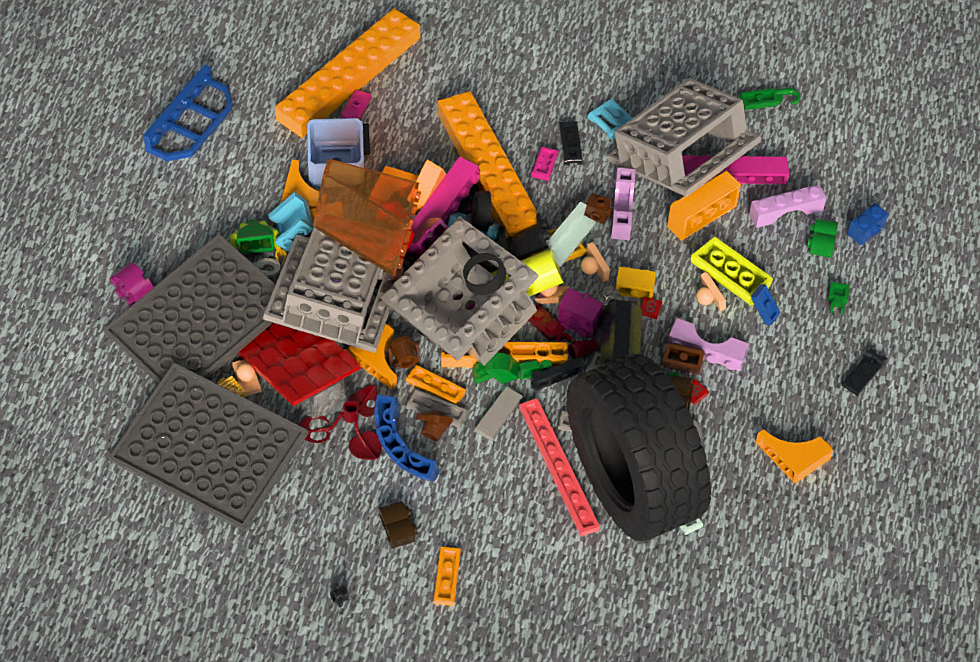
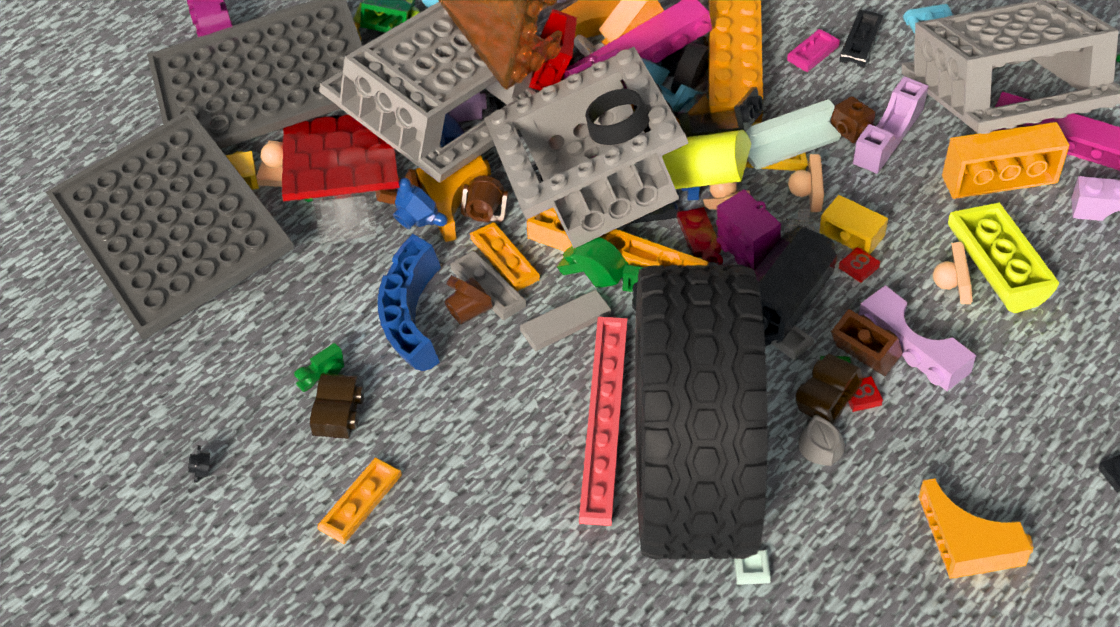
camera: 30 degrees right, 5 degrees down
dark red plant [297,385,382,460] -> none
blue plate [751,284,781,325] -> none
none -> green plate [293,343,345,392]
none -> blue rock [393,178,448,230]

